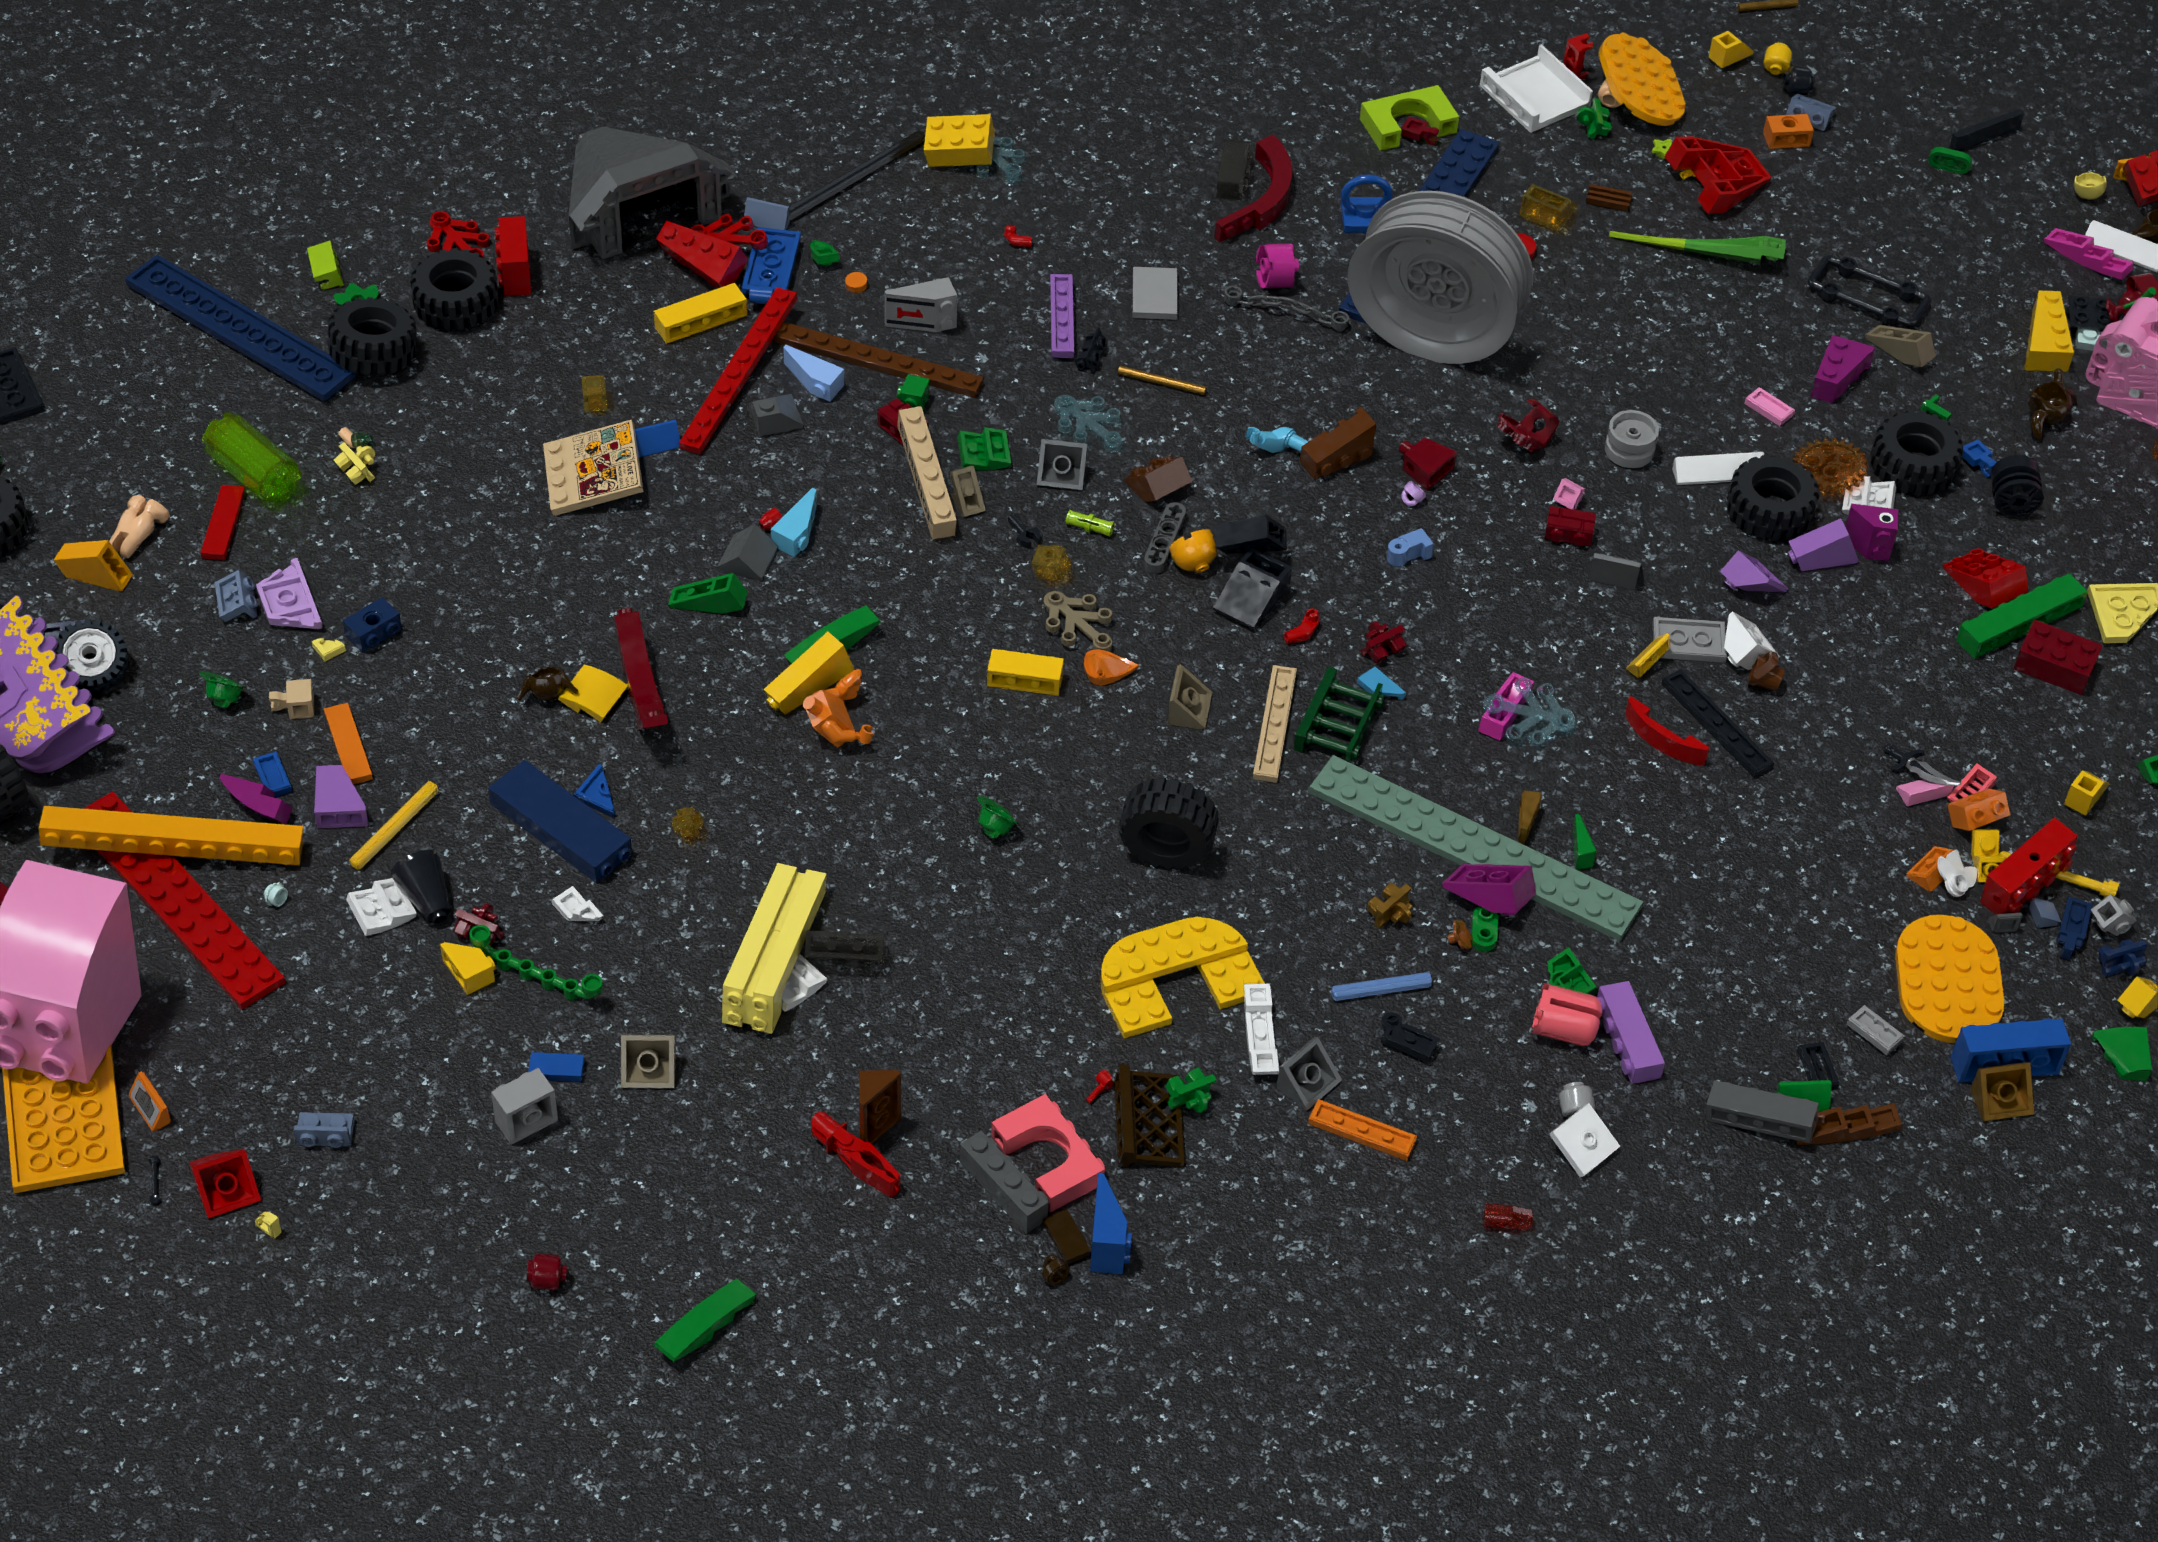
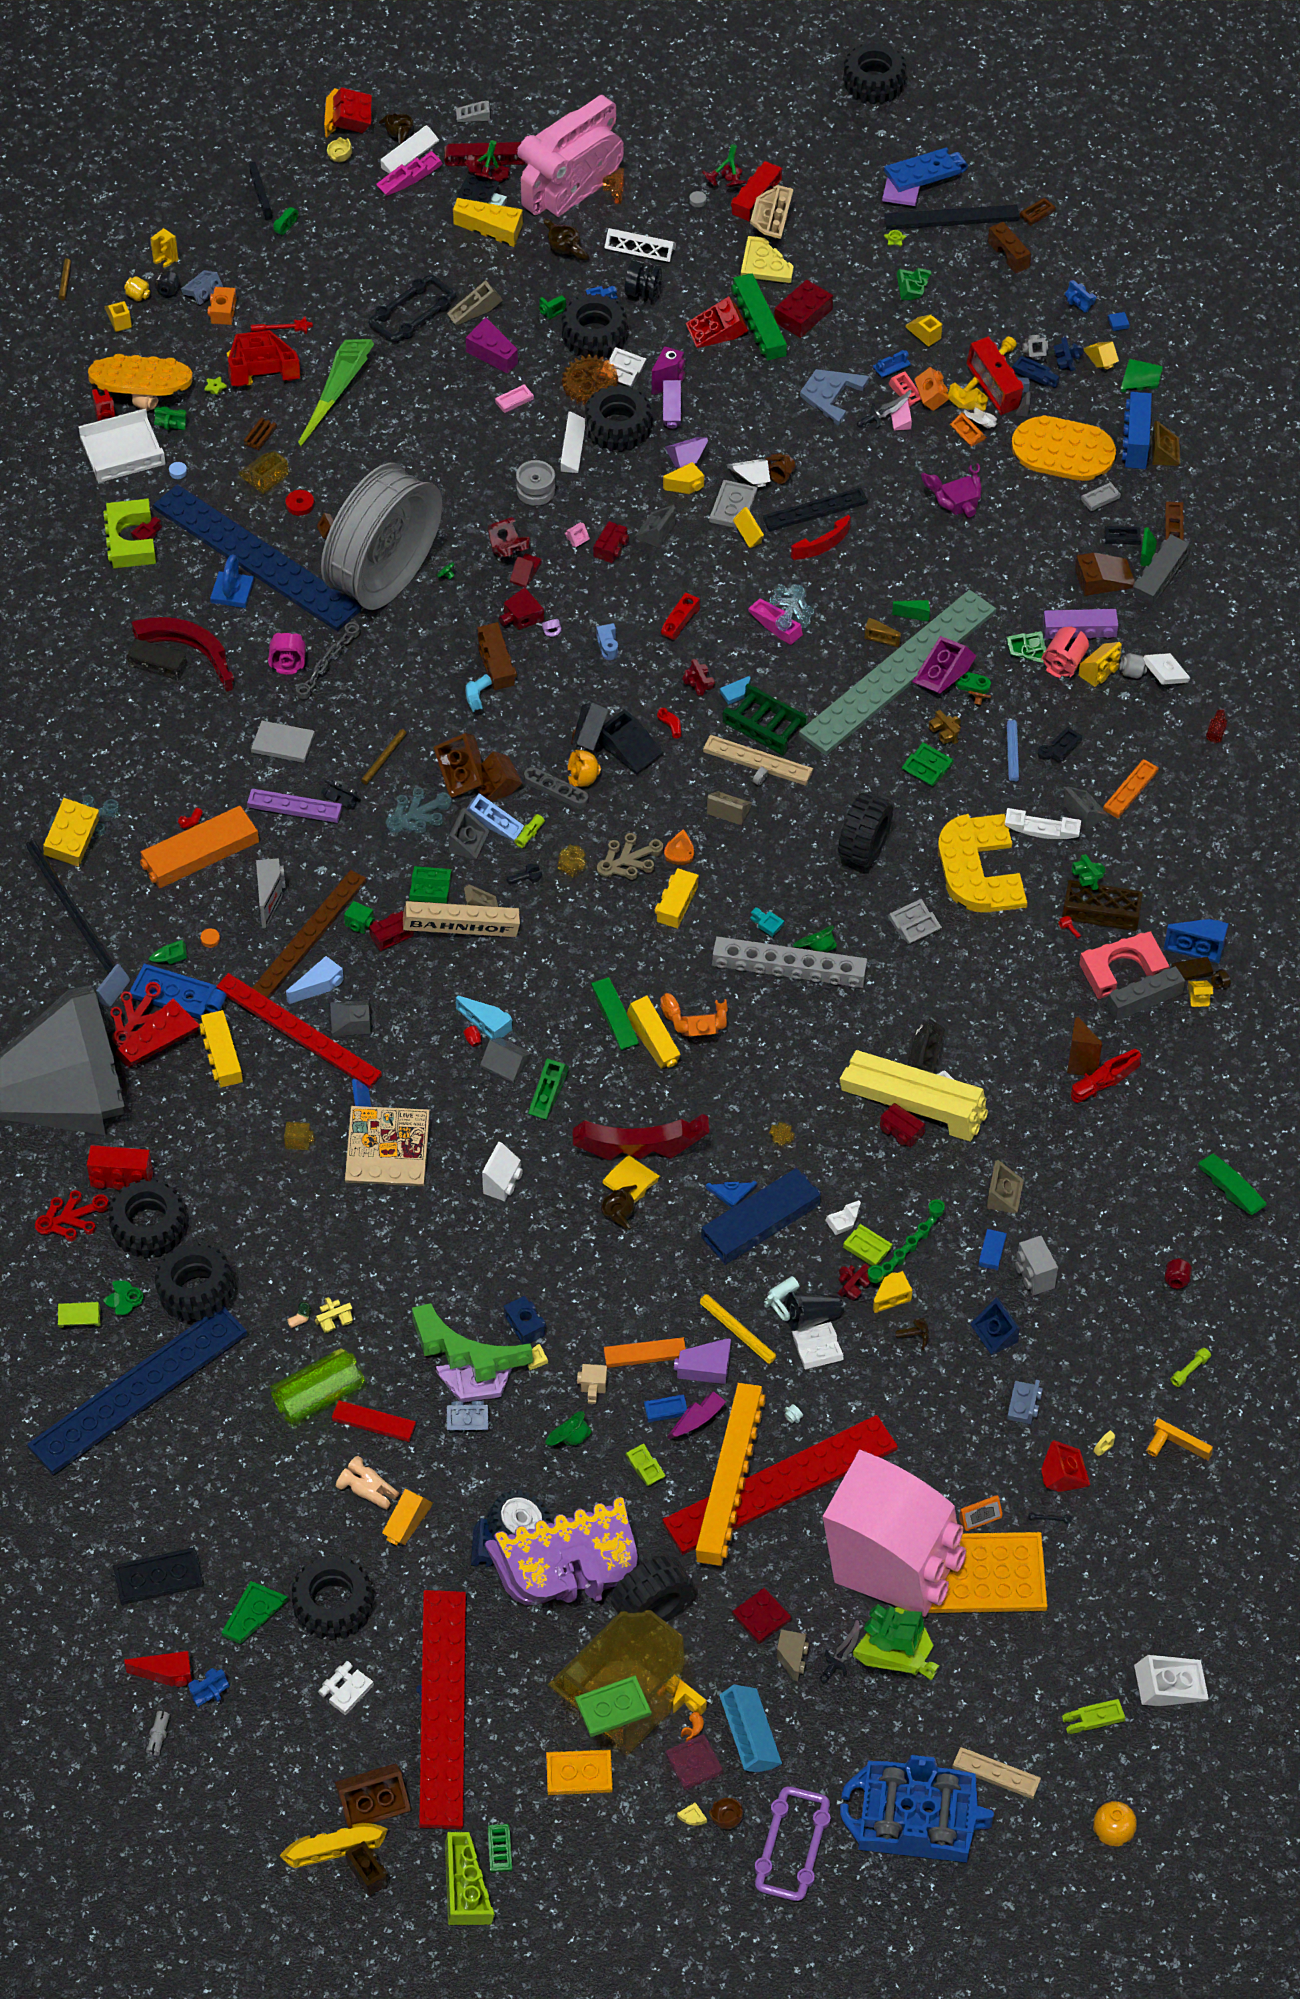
camera: 75 degrees left, 5 degrees up
none -> orange brick [140,806,259,889]
none -> yellow hinge [150,228,178,268]
none -> light blue tile [169,462,187,479]
none -> red piece [251,317,313,334]
none -> bright green arch [412,1303,533,1382]
none -> reddish brown slope [433,733,483,799]
none -> green plant [437,562,454,579]
none -> light blue slope [466,794,524,841]
none -> white slope [482,1142,523,1201]
none -> dark red slope [510,553,542,588]
none -> white fence [605,228,676,262]
none -> lime slope [625,1444,665,1486]
none -> red leg [661,592,700,640]
none -> yellow slope [663,462,704,494]
none -> light grey brick [712,936,867,988]
none -> teal plate [750,907,785,937]
none -> light grey tile [752,767,768,786]
none -> light aqua piece [764,1276,799,1321]
none -> sand blue wing [800,369,869,425]
none -> lime plate [843,1224,893,1266]
none -> blue hinge [873,350,911,378]
none -> dark red brick [880,1103,925,1148]
none -> light grey slope [888,899,942,944]
none -> dark brown plant [895,1317,929,1350]
none -> green slope [902,742,954,787]
none -> magenta torso [921,463,982,517]
none -> dark blue slope [970,1297,1020,1355]
none -> reddish brown slope [1075,553,1135,596]
none -> yellow slope [1078,642,1122,687]
none -> light orange piece [1146,1418,1213,1460]
none -> lime bar [1170,1348,1211,1387]
none -> yellow slope [1188,980,1213,1007]

